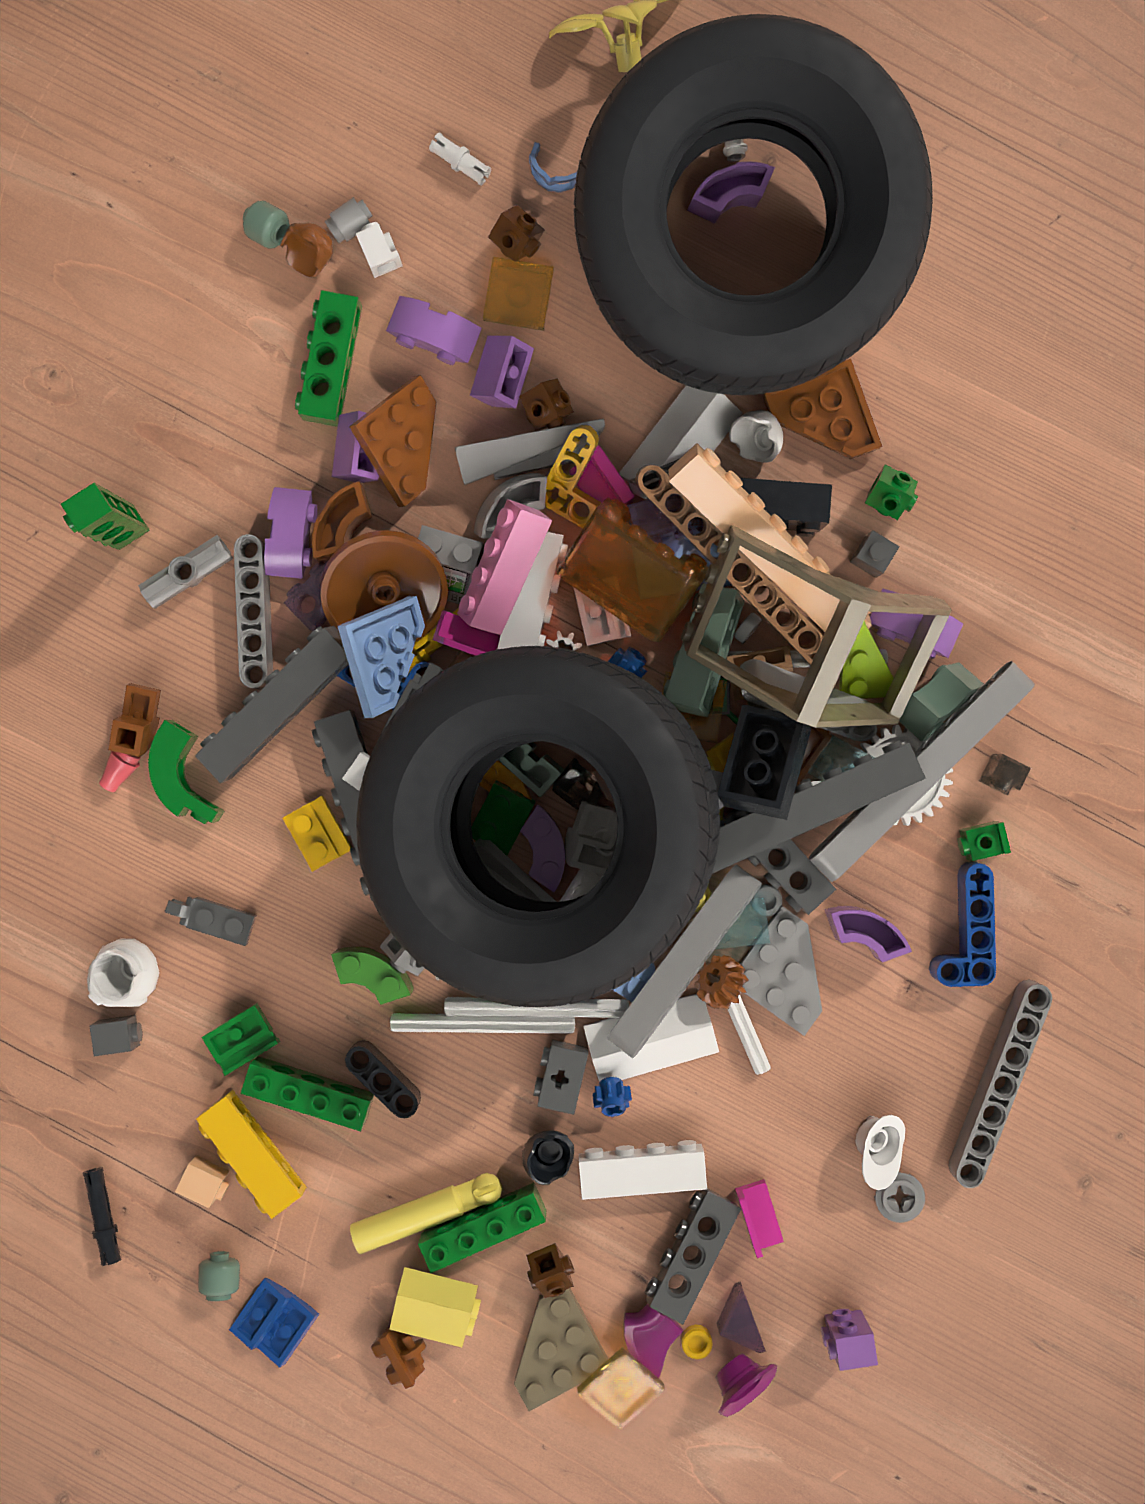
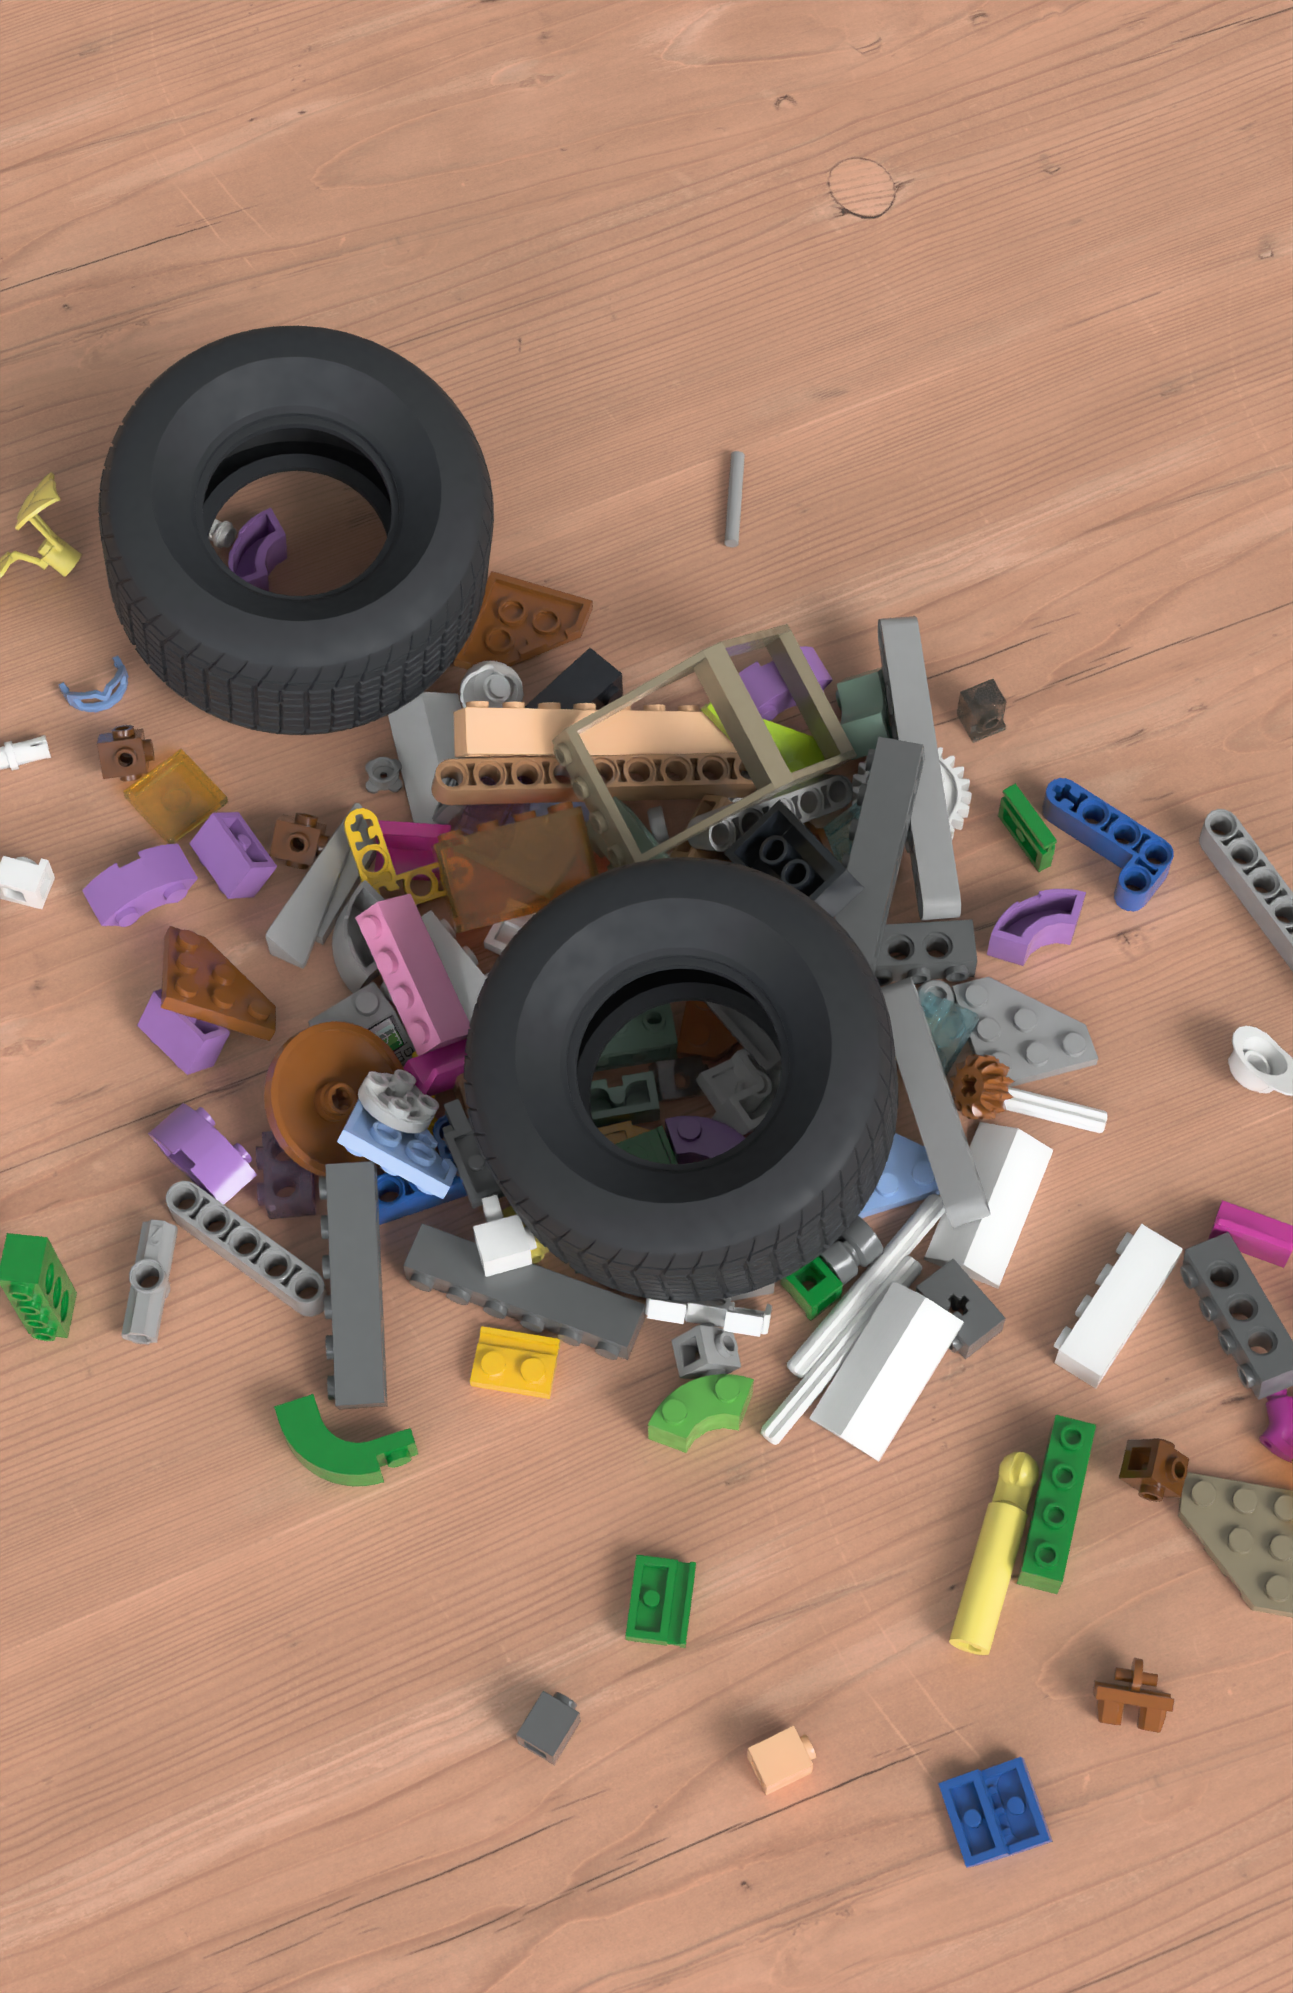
camera: 55 degrees left, 25 degrees down
black pin [83,1167,122,1266] -> none
white helmet [87,938,159,1007] -> none
coral cone [99,751,141,792] -> none
dark orange brick [108,683,161,757] -> none
dark grey hinge [165,897,257,946] -> none
yellow brick [196,1089,307,1219] -> none
sand green head [198,1251,240,1301] -> none
green brick [240,1056,374,1132] -> none
green brick [295,290,363,427] -> none
dark orange brick [312,481,372,563] -> none
black beam [345,1040,421,1119] -> none
light yellow brick [389,1267,481,1348] -> none
black hair [522,1130,574,1185] -> none
blue gear [592,1077,632,1117] -> none
dark grey brick [850,530,900,578] -> none
green brick [865,464,918,520] -> none
green brick [957,821,1011,861] -> none
none -> white tile [358,1069,439,1133]
none -> light grey plate [365,757,402,794]
none -> light grey bar [724,451,745,548]
none -> white slope [809,1281,964,1461]
none -> green plate [998,783,1057,872]

